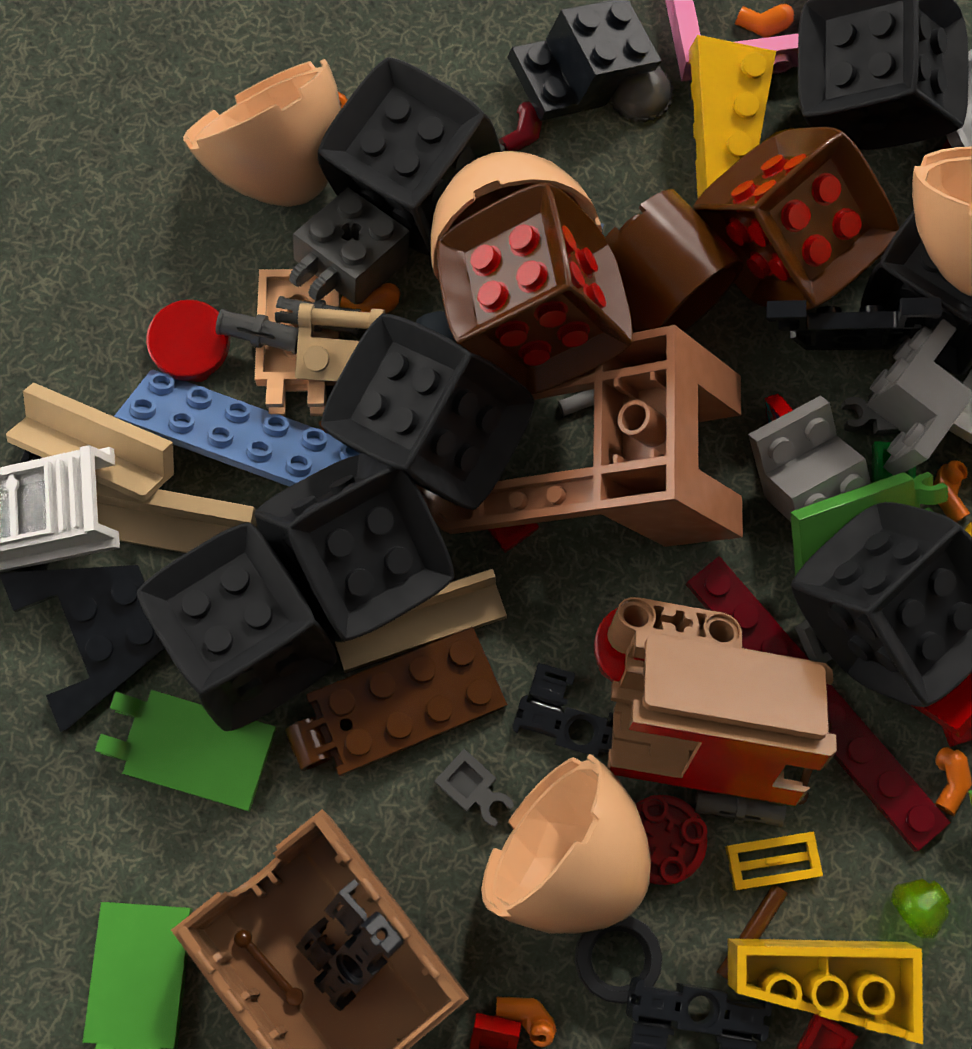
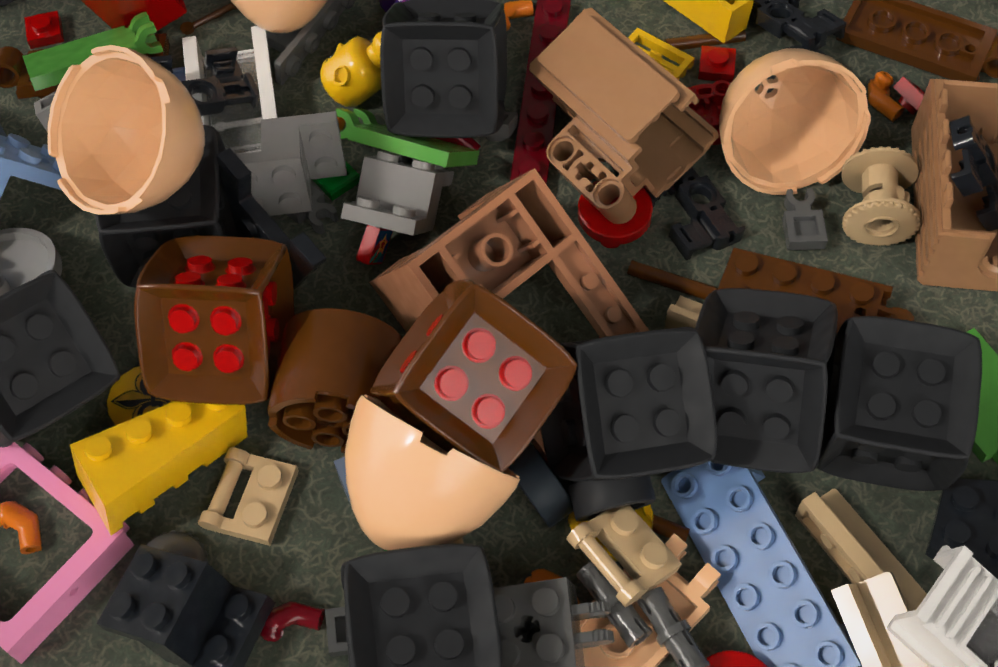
camera: 130 degrees left, 15 degrees down
none -> tan plate [198,447,299,546]
none -> reddish brown piece [627,260,718,300]
none -> red plate [698,45,736,83]
none -> tan hose [842,146,921,246]

